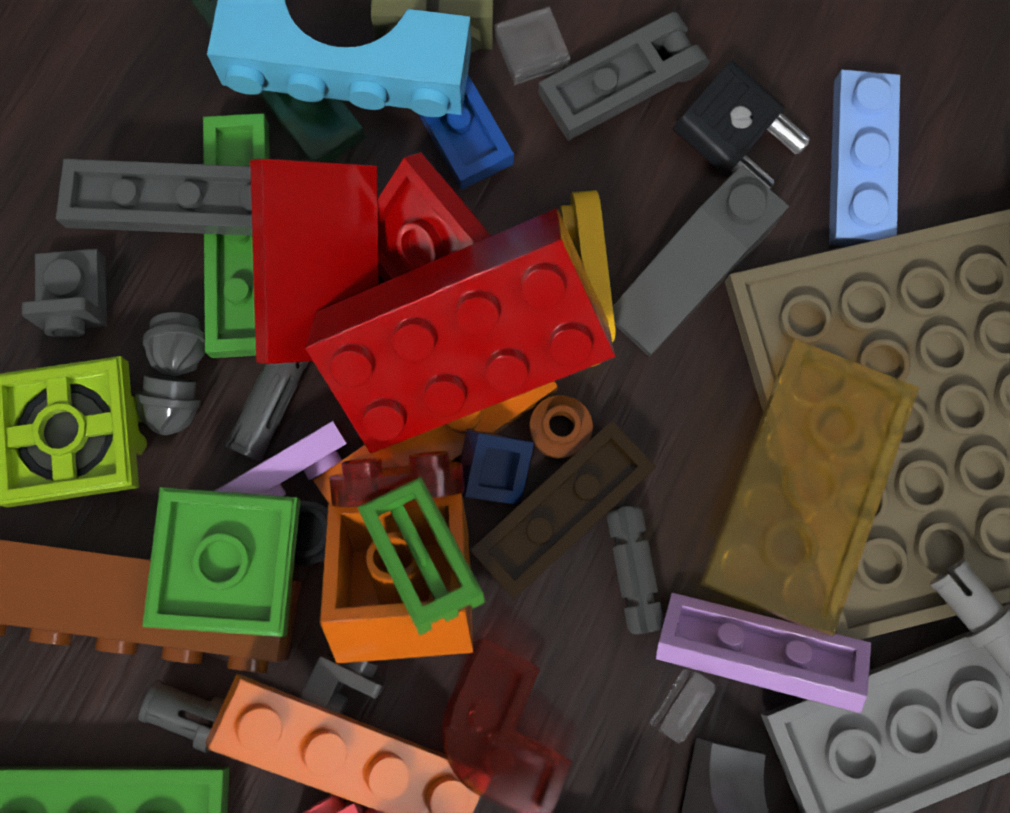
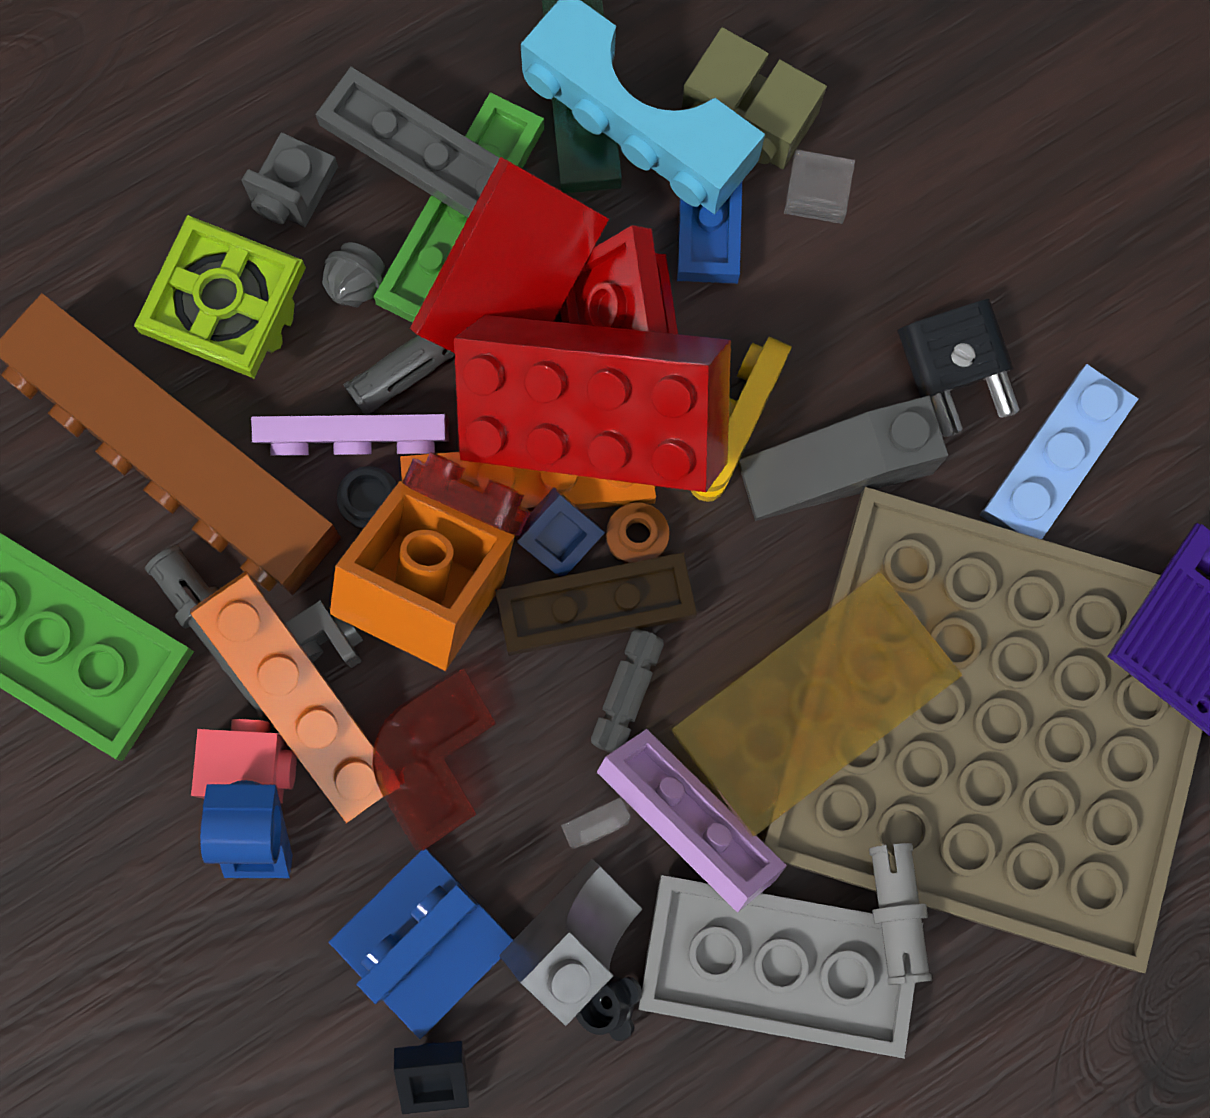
camera: 30 degrees right, 0 degrees up
dark grey plate [134,375,201,435] -> none
bright green tile [142,487,301,637] -> none
bright green tile [357,477,485,636] -> none
dark grey plate [538,12,710,141] -> none

